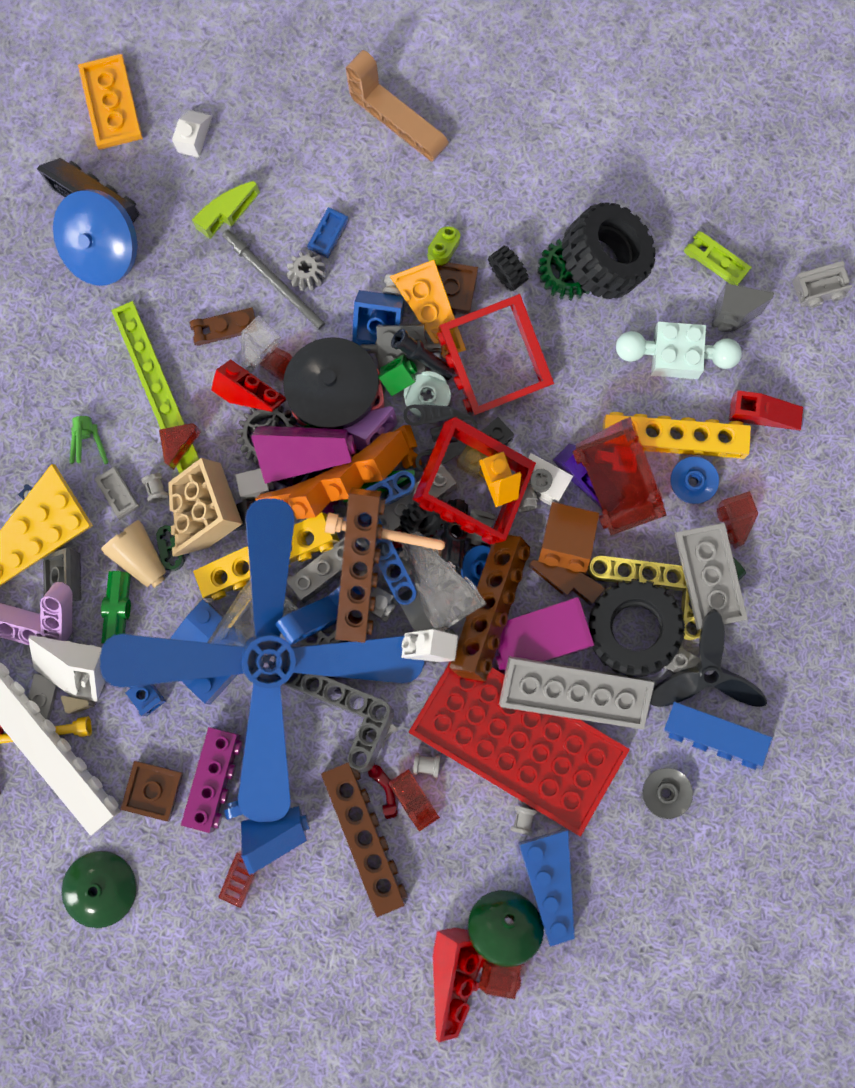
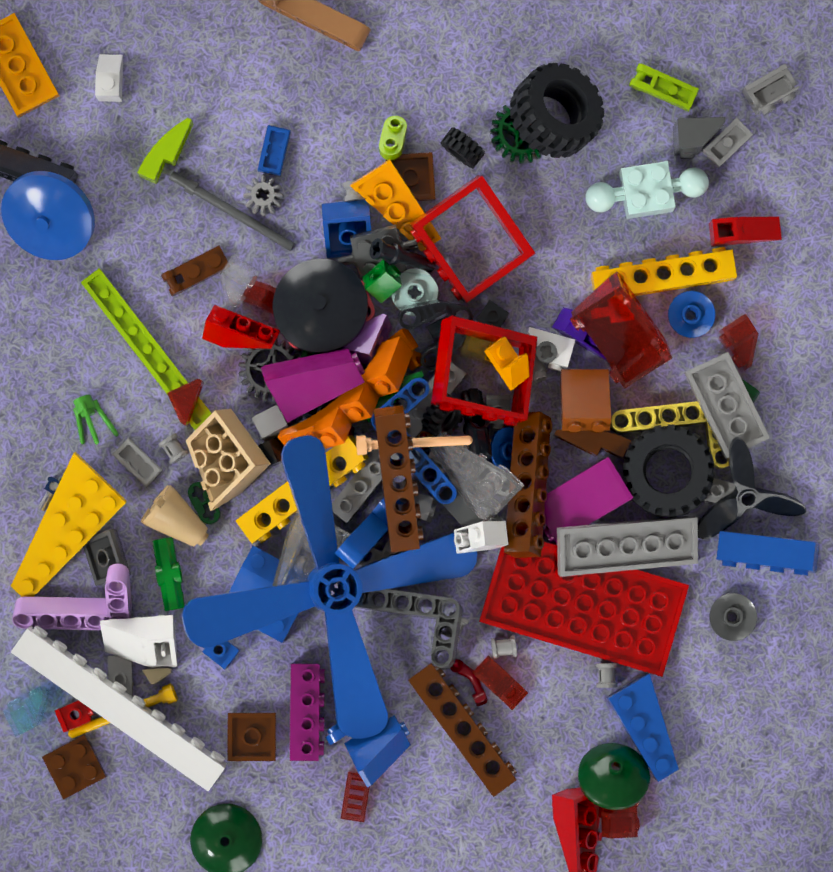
camera: 25 degrees left, 5 degrees up
none -> light grey plate [702,118,753,168]

